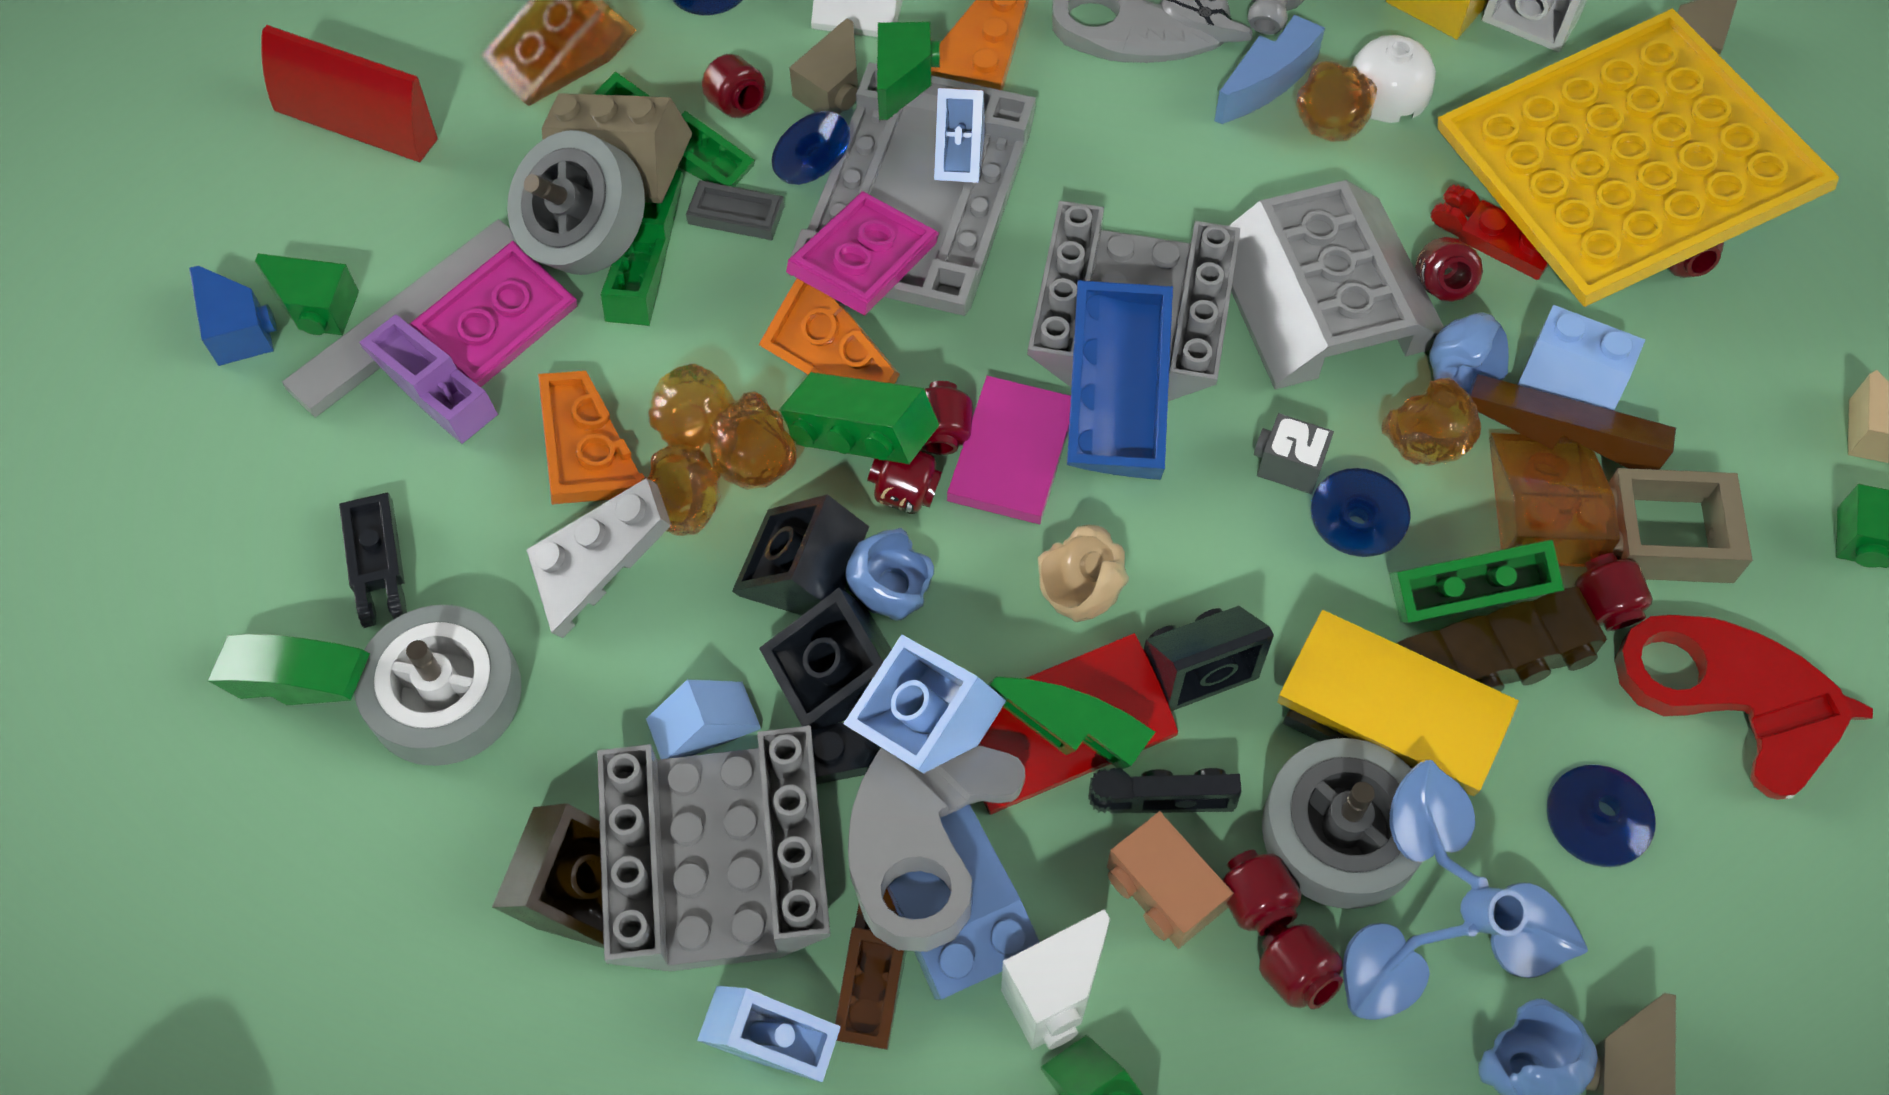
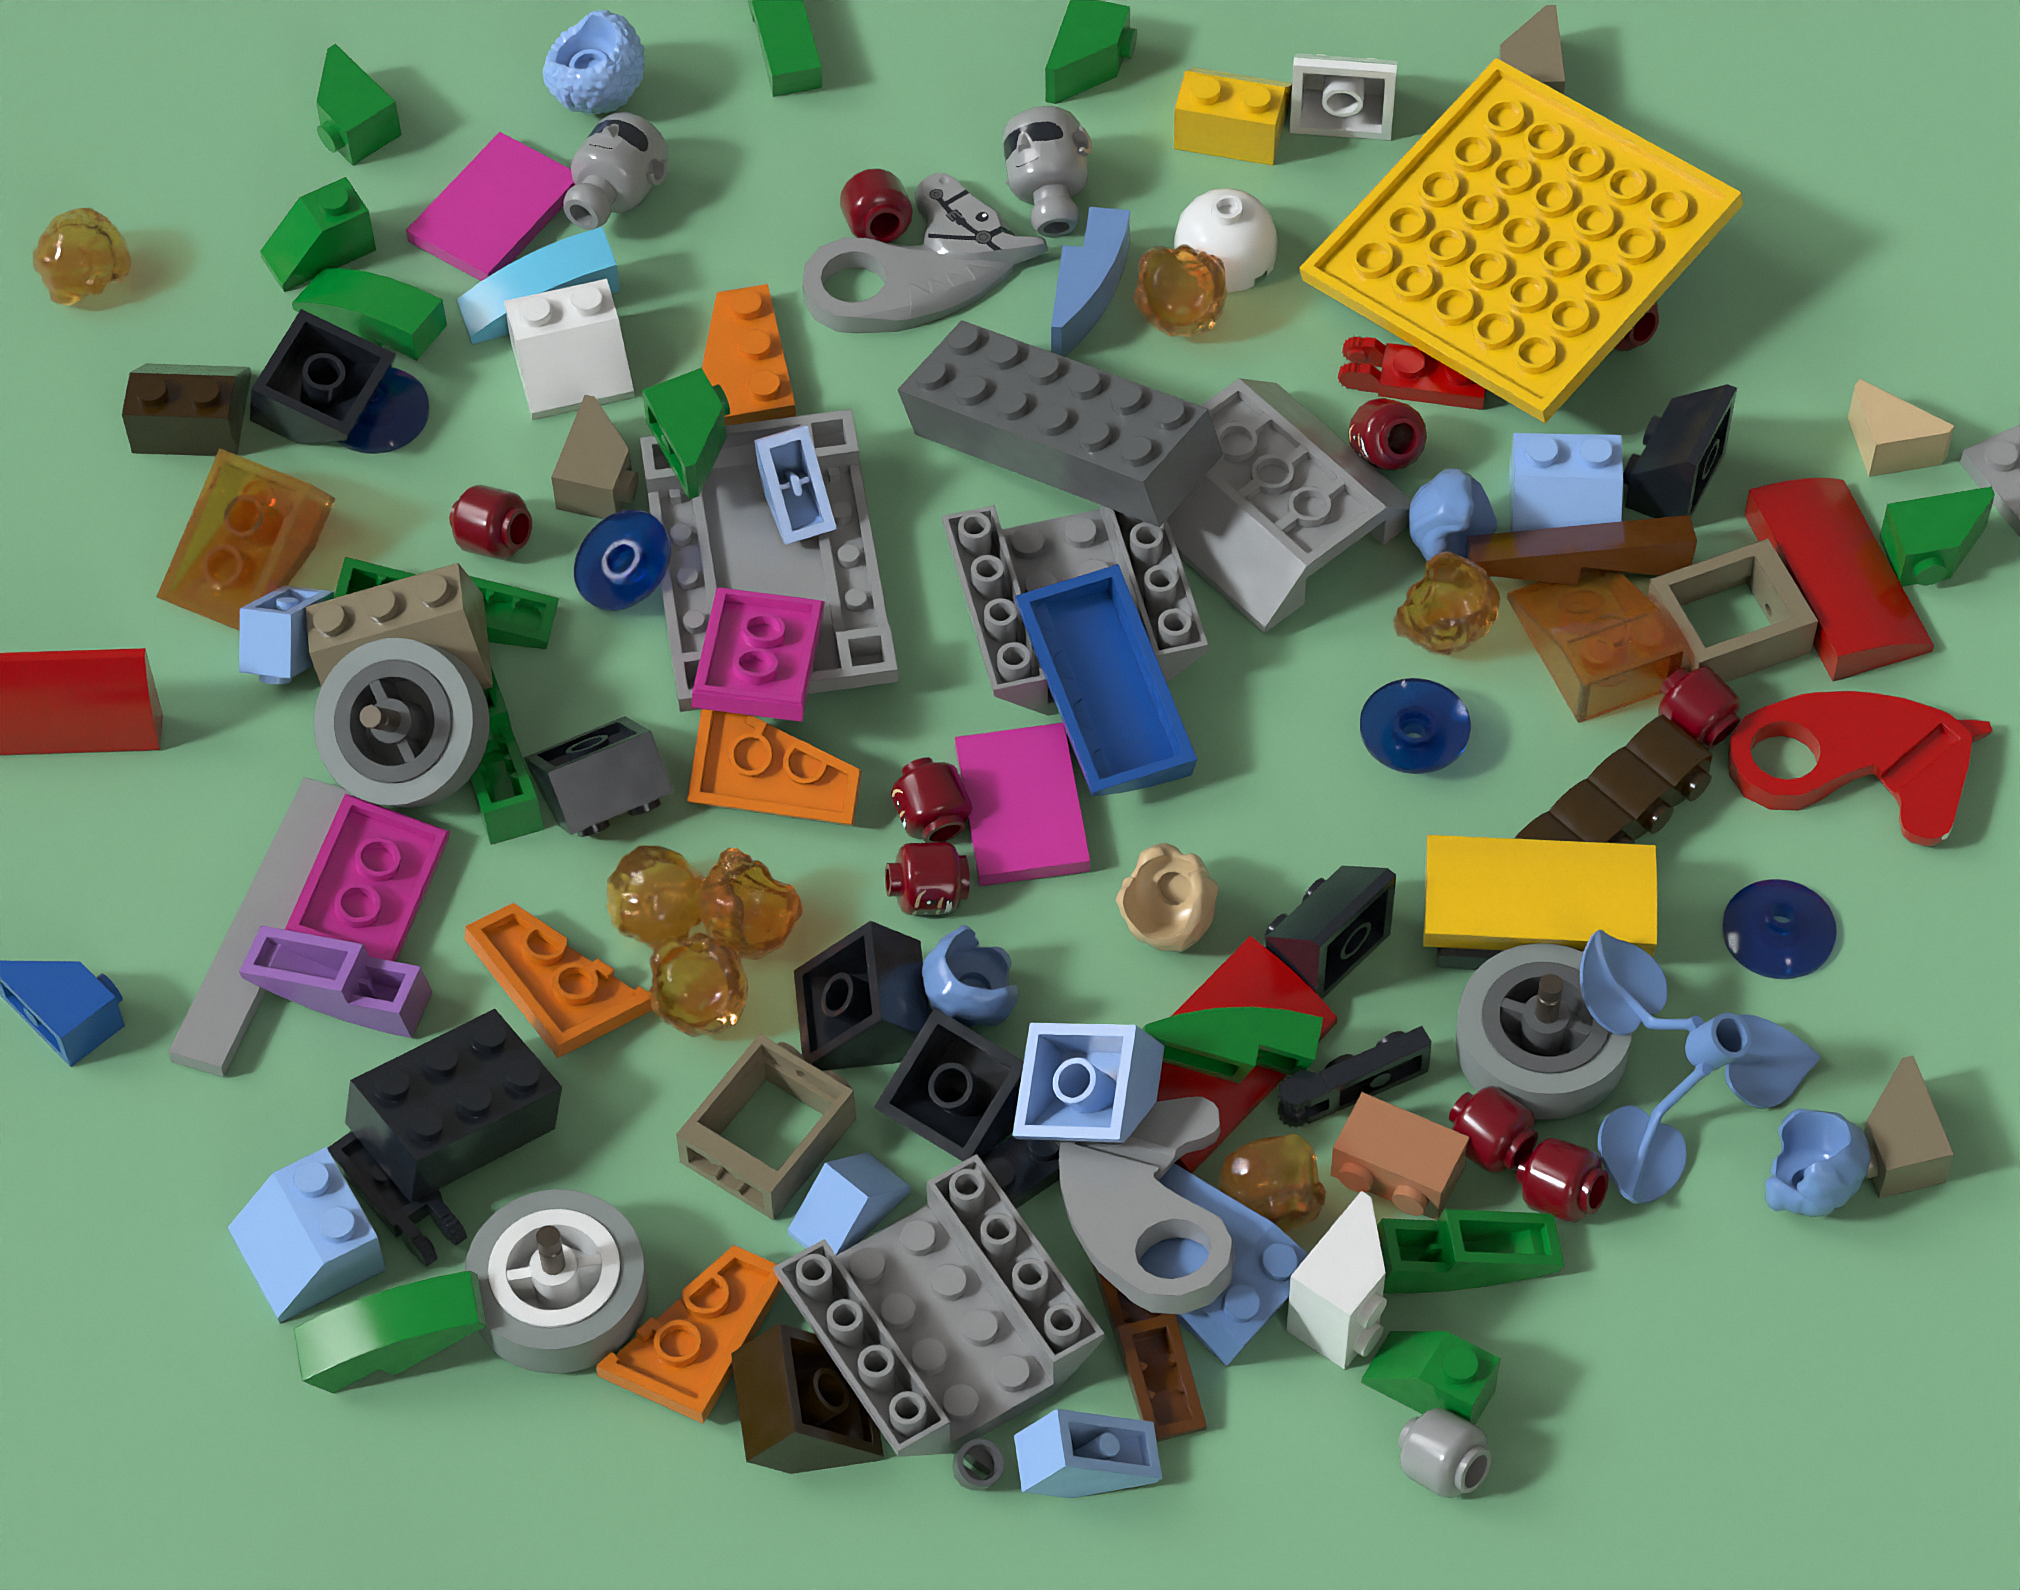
camera: 25 degrees left, 5 degrees down
green slope [255,253,359,336] -> none
wing [527,478,671,638] -> none
dark grey tile [686,180,785,240] -> none
green brick [779,372,939,464] -> none
dark grey brick [1254,413,1334,494] -> none
green brick [1389,539,1564,623] -> none
none -> light blue slope [228,1147,386,1323]
none -> light blue slope [239,586,334,684]
none -> black brick [345,1009,562,1203]
none -> black slope [524,716,673,837]
none -> orange wing [596,1245,783,1424]
none -> dark tan window [676,1034,856,1221]
none -> dark grey brick [897,320,1223,527]
none -> dark grey hinge [952,1439,1004,1491]
none -> clear orange hair [1218,1134,1326,1232]
none -> green slope [1377,1209,1565,1293]
none -> black slope [1623,384,1737,518]
none -> red slope [1744,478,1934,682]

